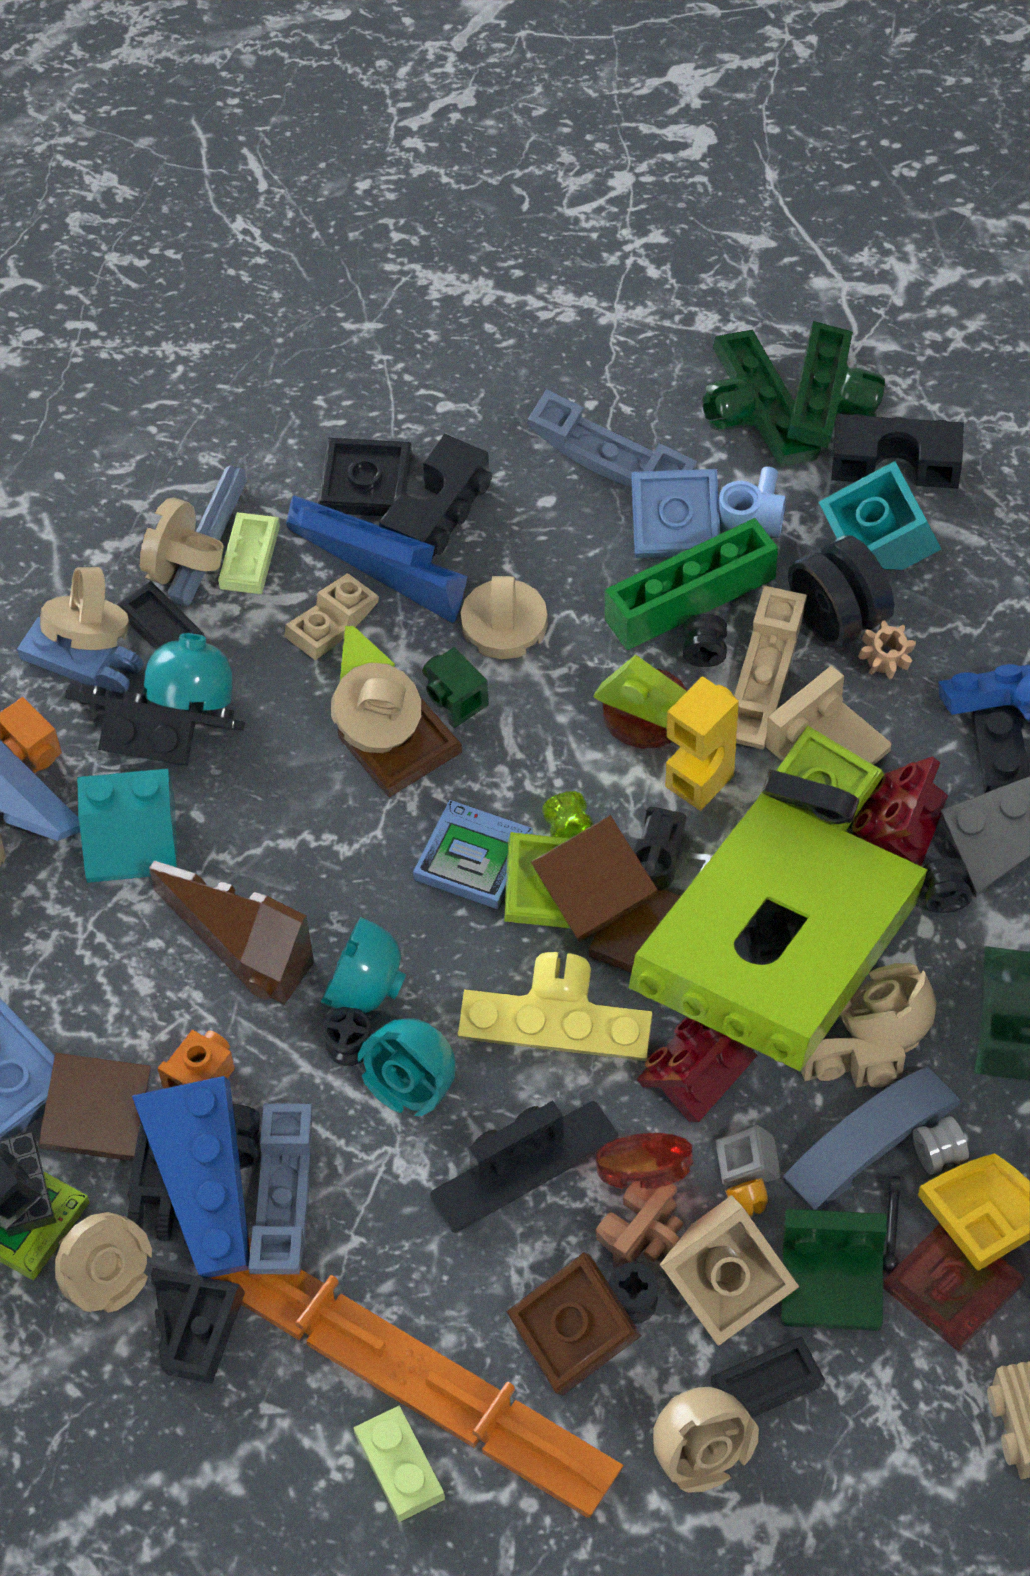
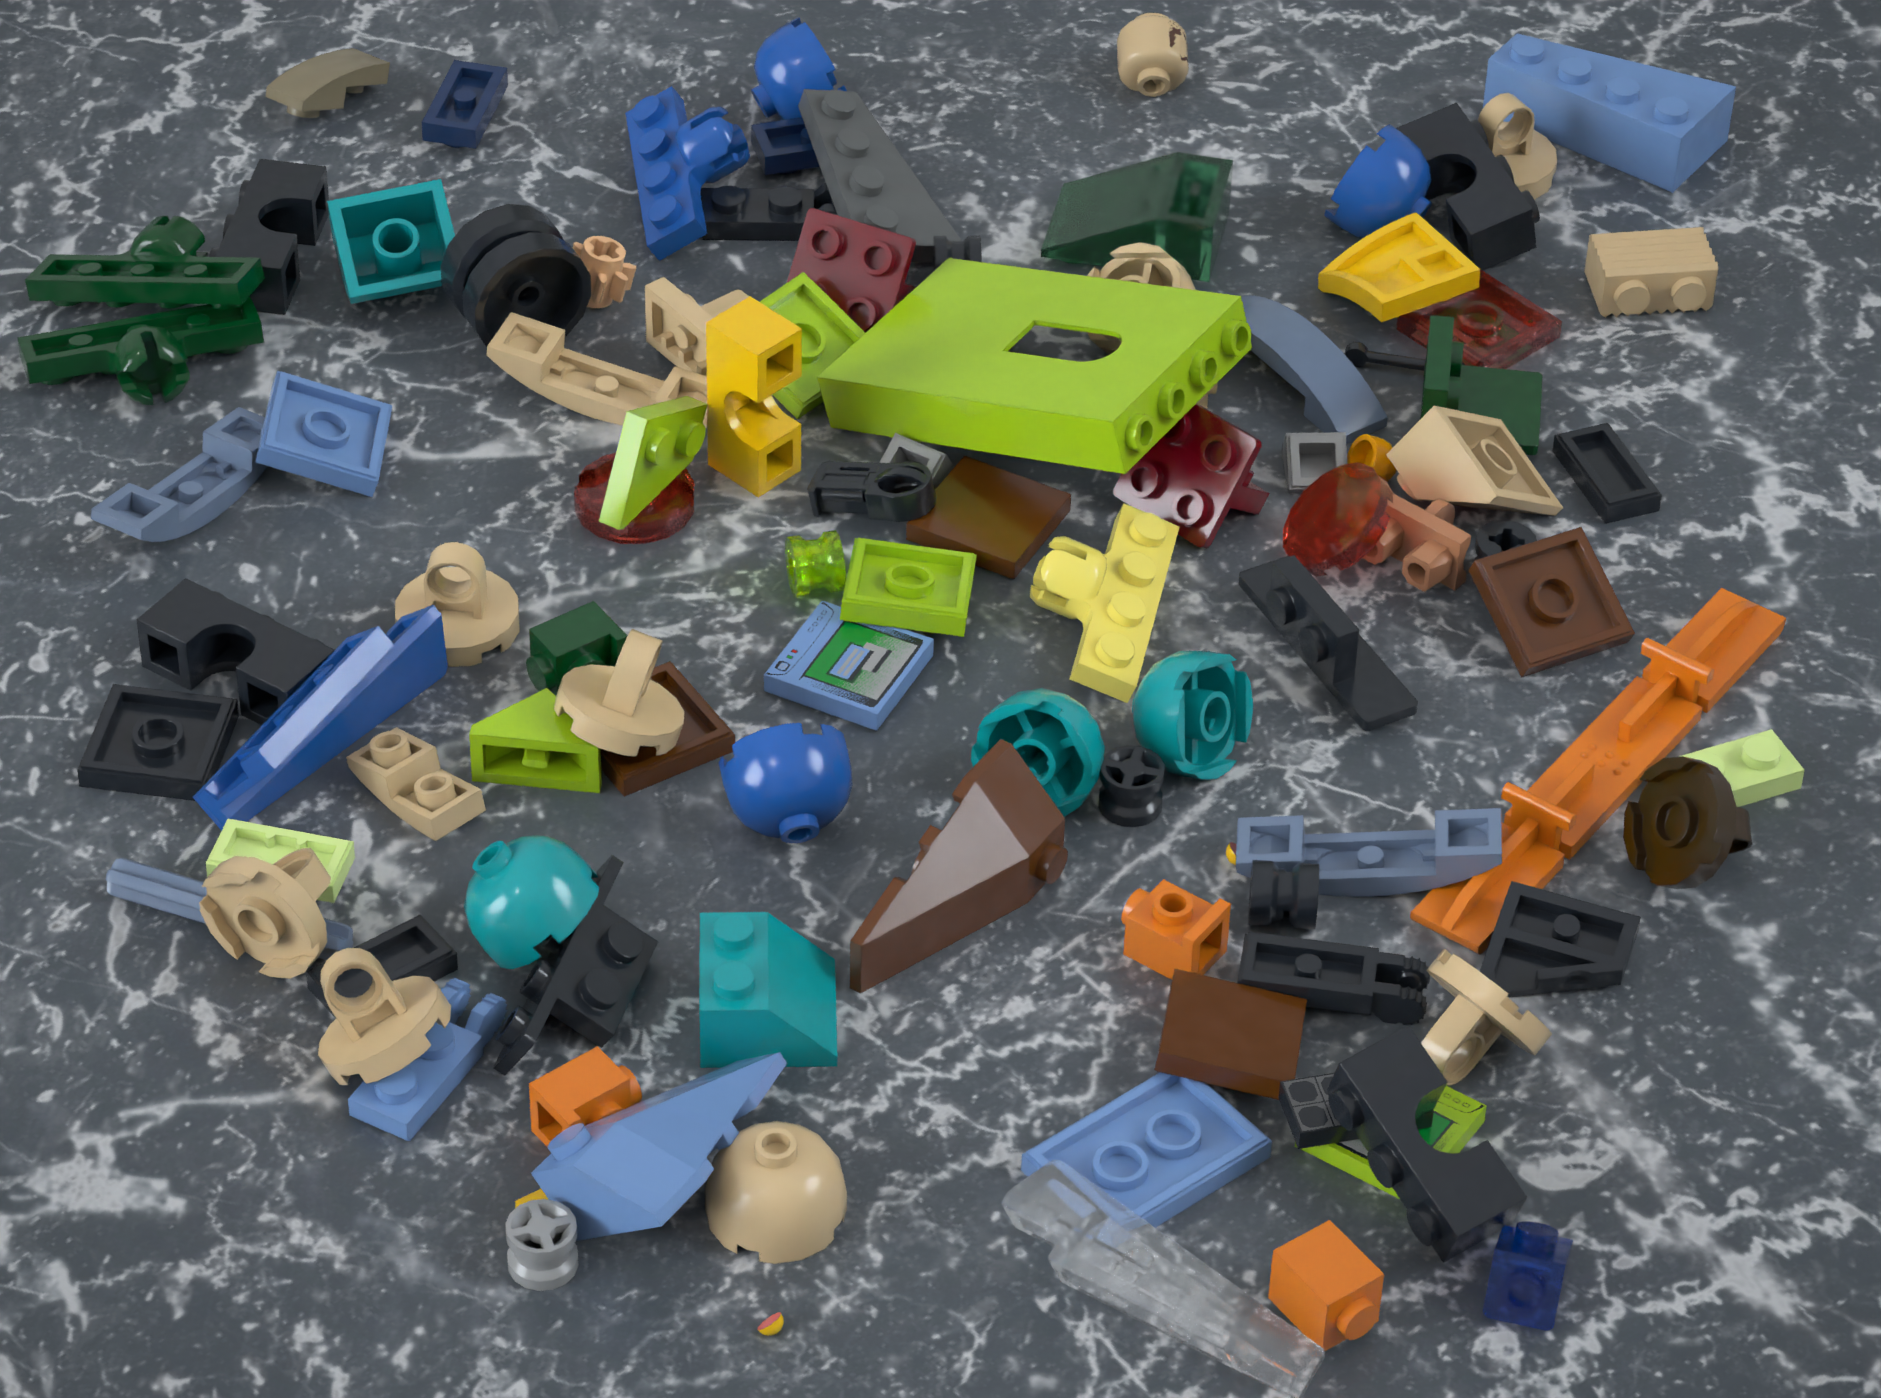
camera: 90 degrees left, 15 degrees down
blue wing [132,1076,250,1278] -> none
reddish brown tile [531,815,659,942] -> none
green brick [605,518,778,651] -> none
tan cylinder [653,1387,759,1493] -> none
black wheel [683,613,727,667] -> none
light blue piece [719,467,786,538] -> none
black piece [762,769,859,825] -> none
light grey wheel [912,1116,969,1175] -> none
none -> blue cylinder [719,723,853,843]
none -> dark brown tile [1623,756,1752,889]

